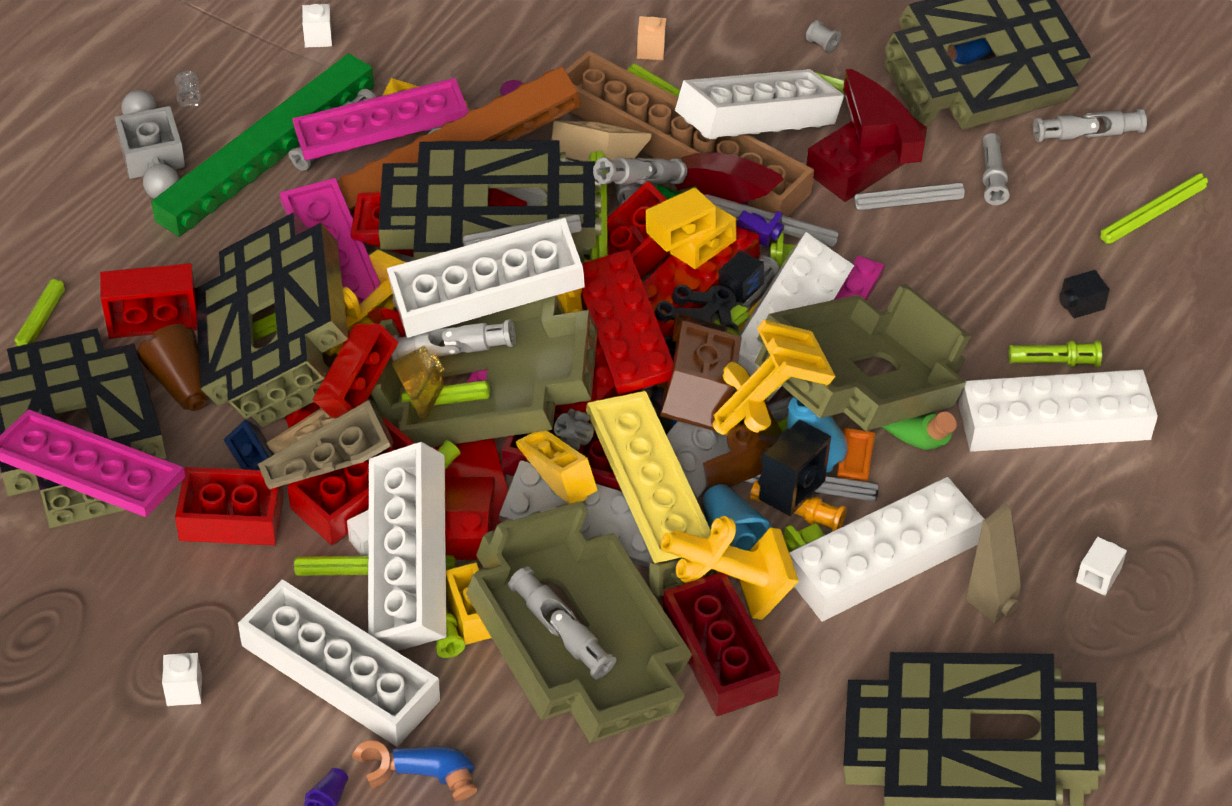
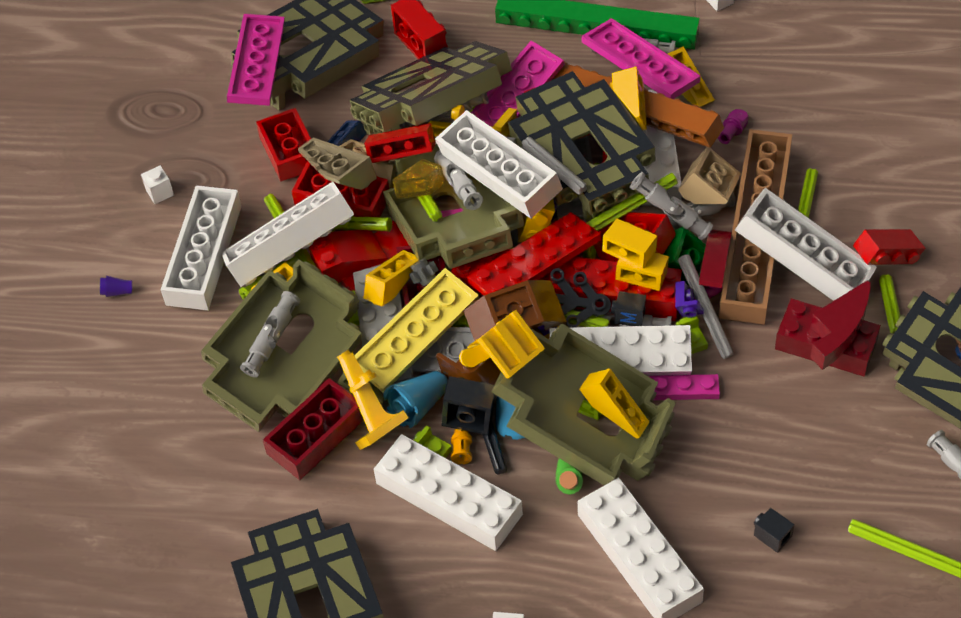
camera: 70 degrees right, 5 degrees up
reddish brown cone [137,323,209,411] -> none
piece [352,740,478,801] -> none
light nougat brick [637,16,666,60] -> none
light grey bush [806,20,841,53] -> none
orange tile [837,428,875,482] -> none
light grey axle [854,182,965,210] -> none
dark tan wedge [966,503,1021,624] -> none
light grey pin [982,133,1010,205] -> none
lime pin [1008,340,1102,367] -> none
none -> yellow slope [579,369,649,439]
none -> yellow slope [610,67,647,130]
none -> red brick [853,229,926,265]

